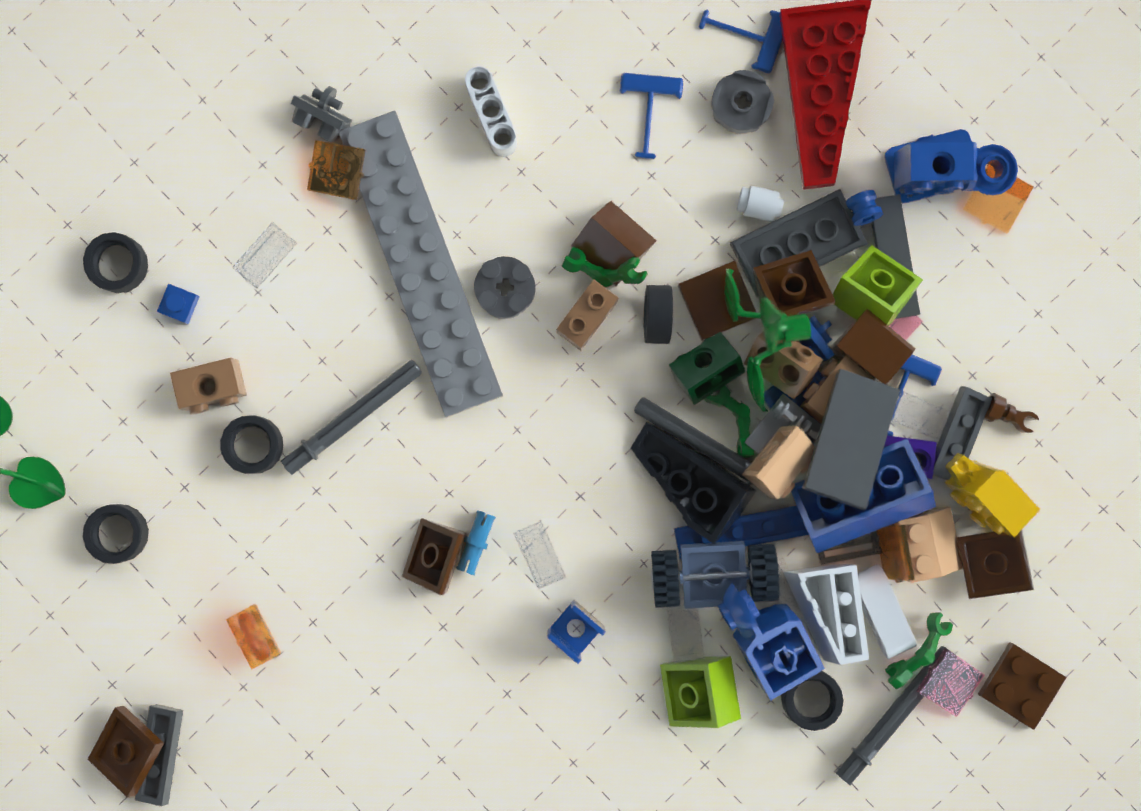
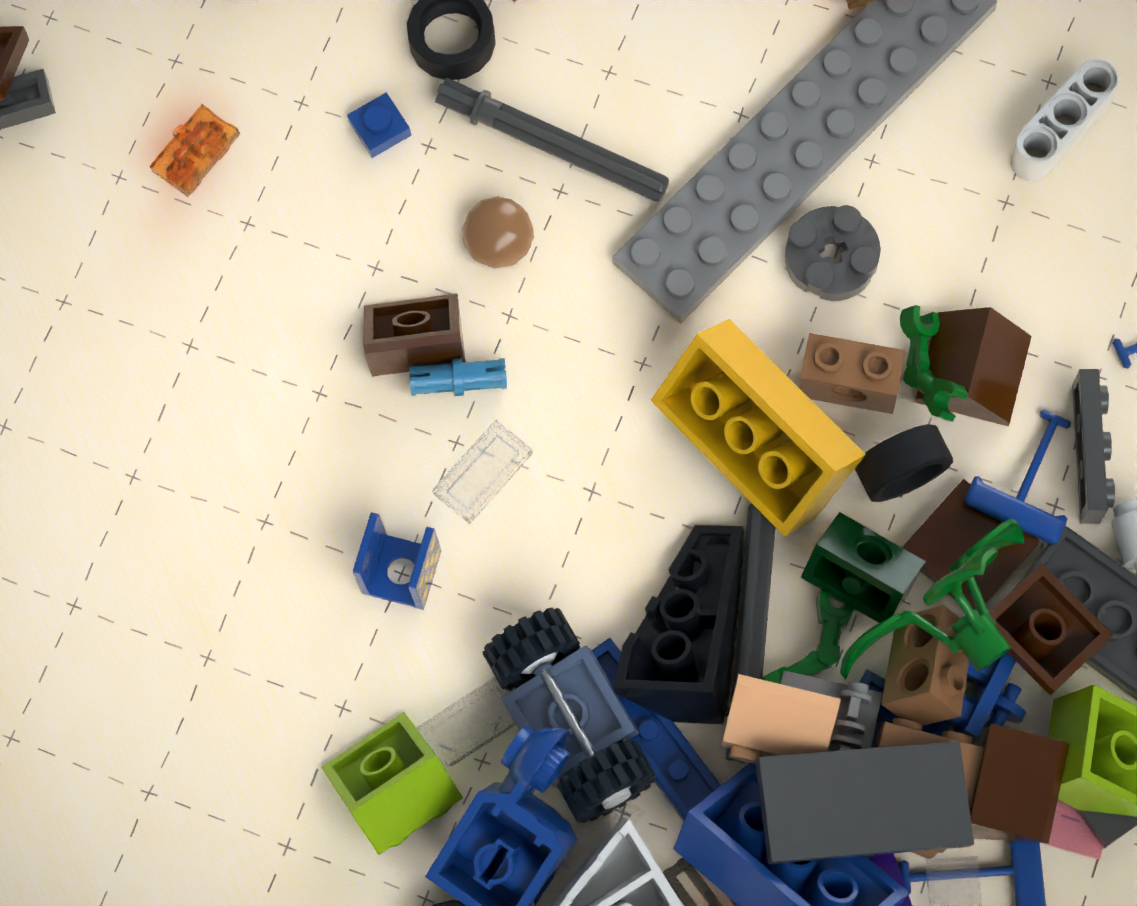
camera: 75 degrees right, 15 degrees down
none -> blue plate [347,92,412,158]
none -> medium nougat hair [462,196,534,269]
none -> yellow brick [650,319,866,537]
none -> blue piece [964,409,1071,544]
none -> dark grey plate [1072,369,1115,524]

